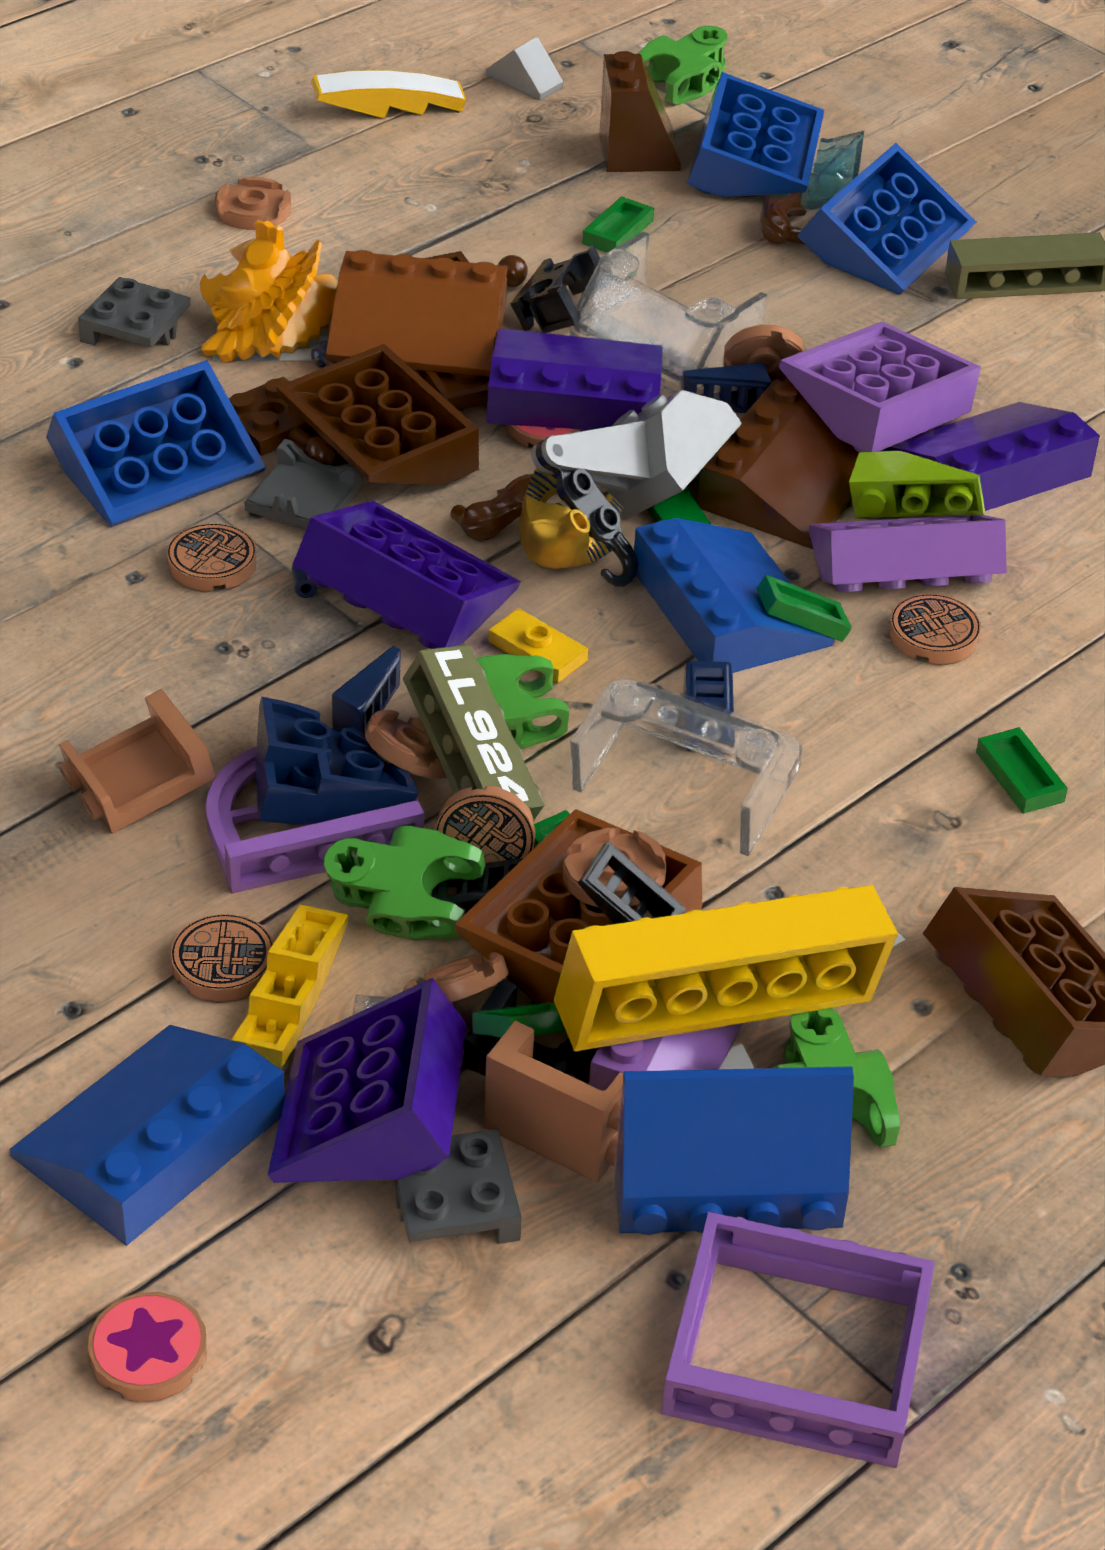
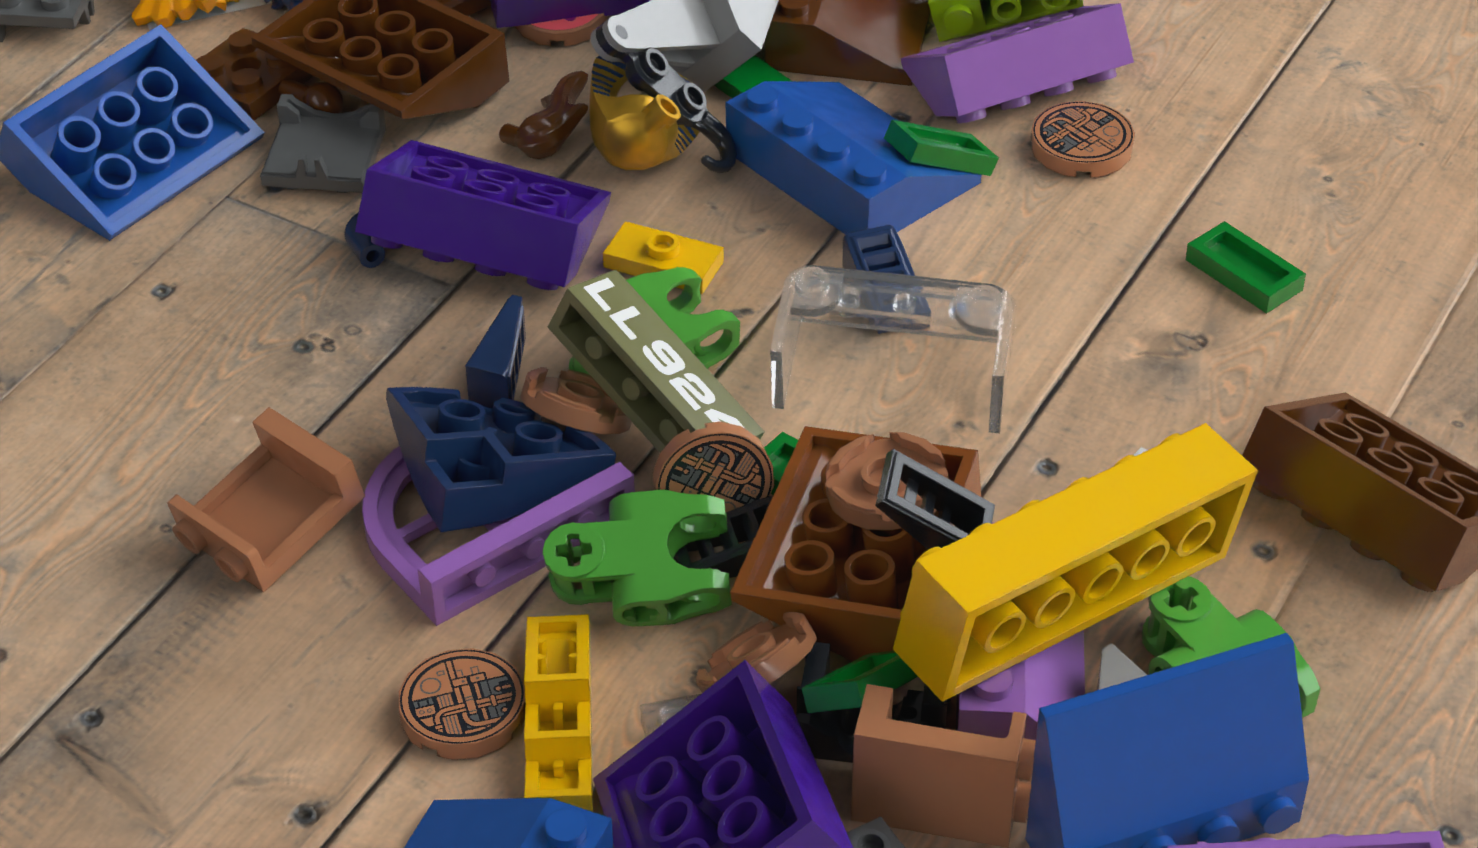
camera: 15 degrees left, 0 degrees up
nougat tile [167,523,256,592] -> none

